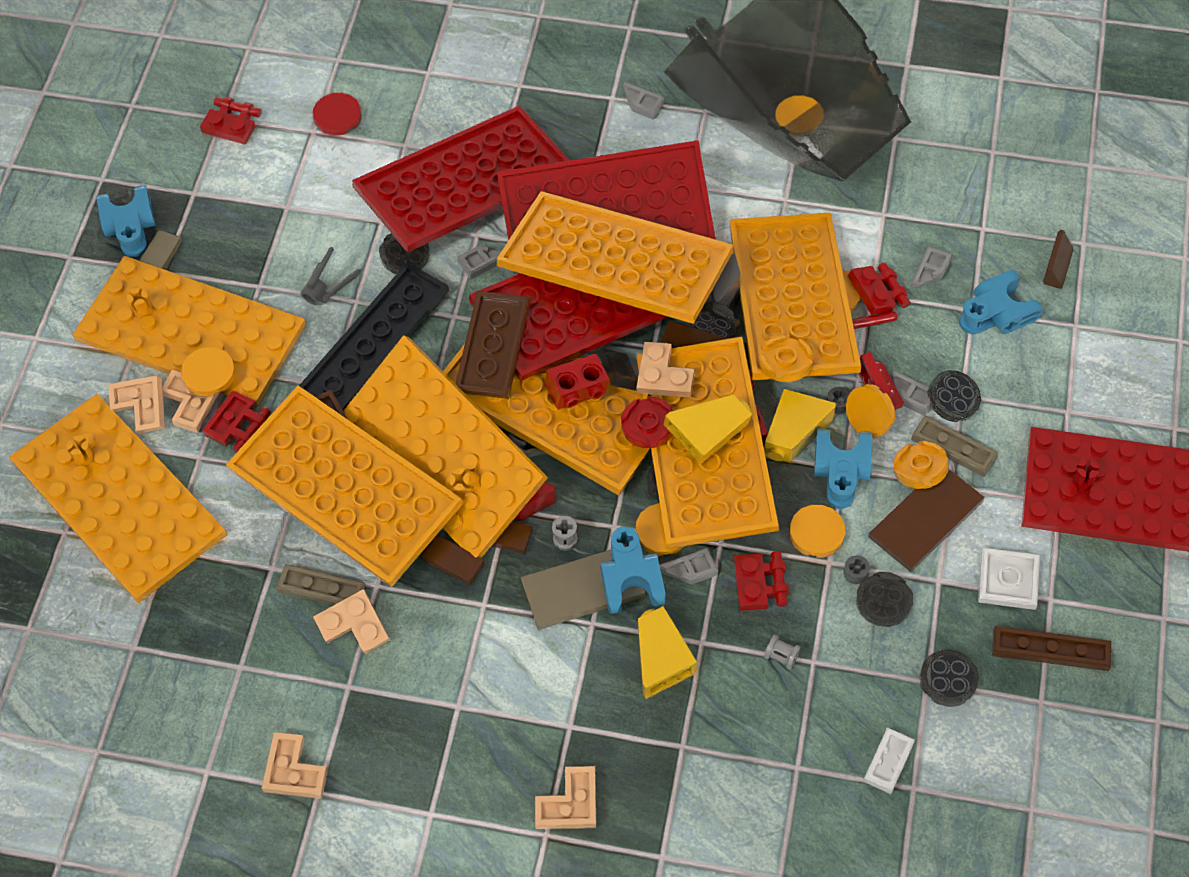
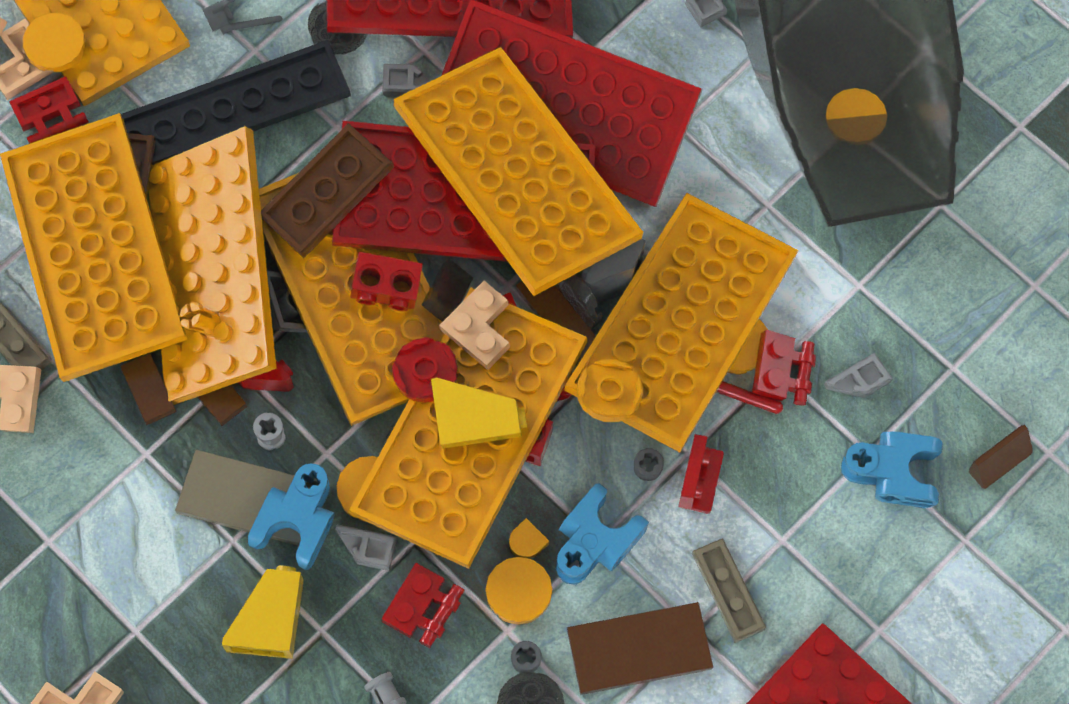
camera: 30 degrees right, 10 degrees up
yellow slope [764,389,836,463] -> none
light orange tile [846,384,895,439] -> none
light grey tile [891,371,937,416] -> none
light orange tile [893,441,949,489] -> none
tile [927,370,981,422] -> none
none -> light orange tile [509,518,549,559]

